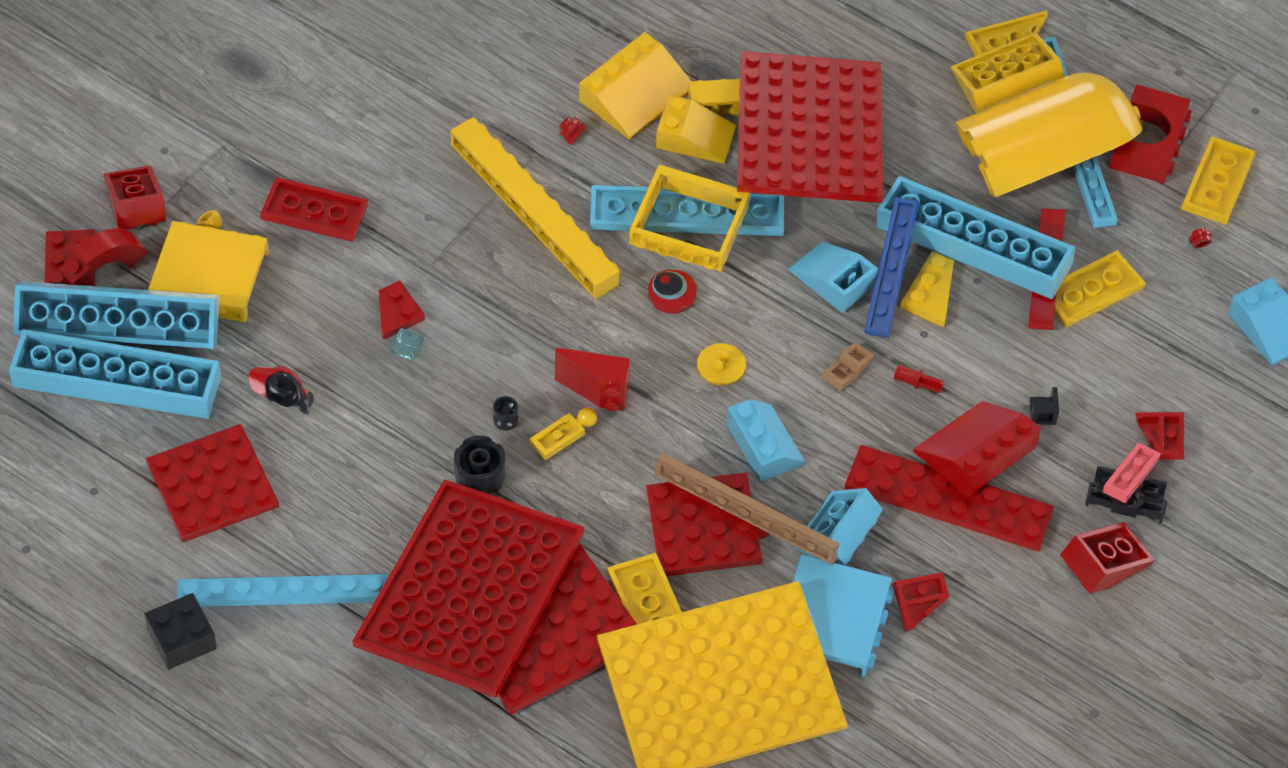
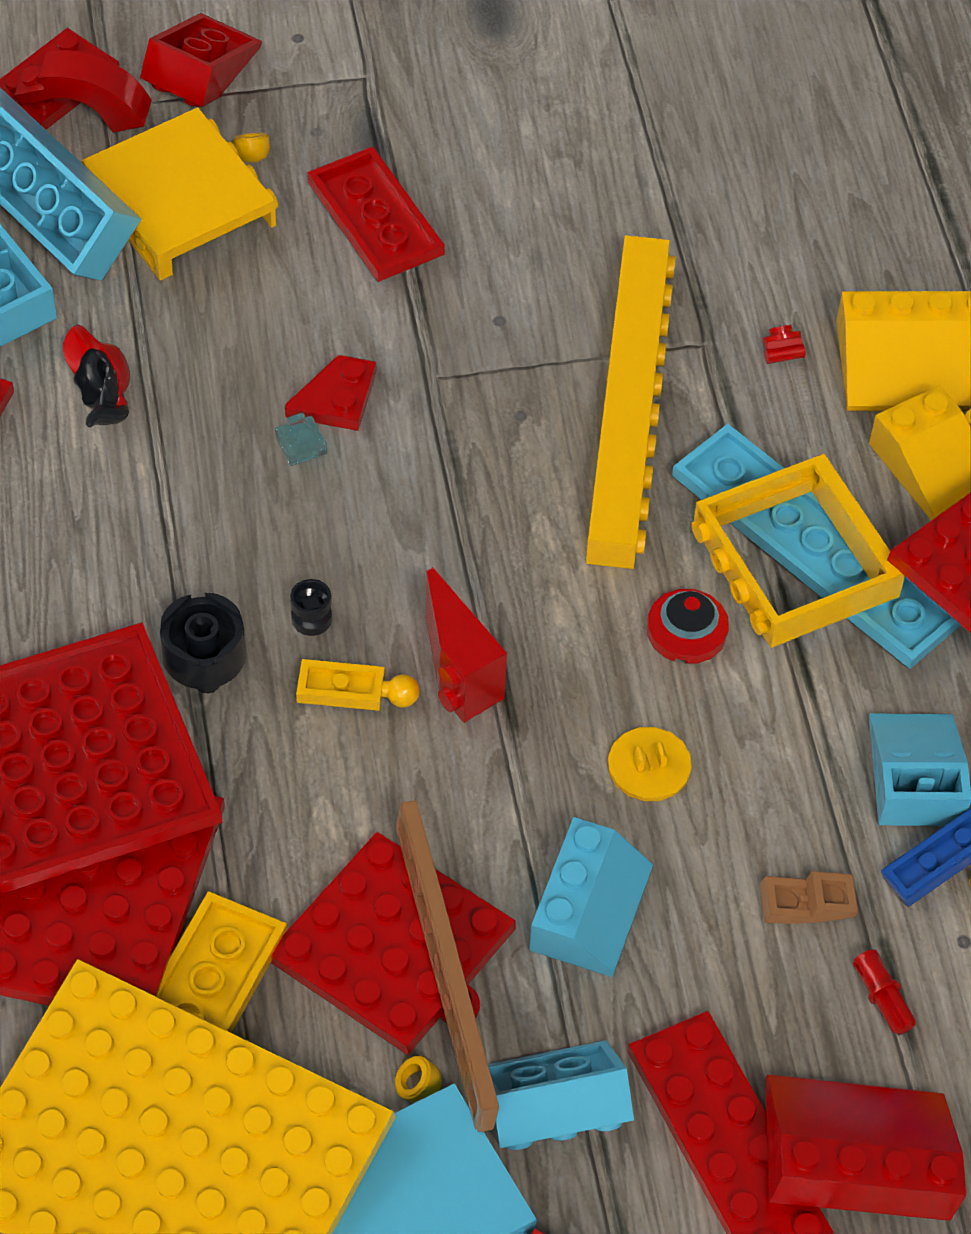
camera: 45 degrees right, 0 degrees up
none -> yellow piece [395,1056,442,1103]

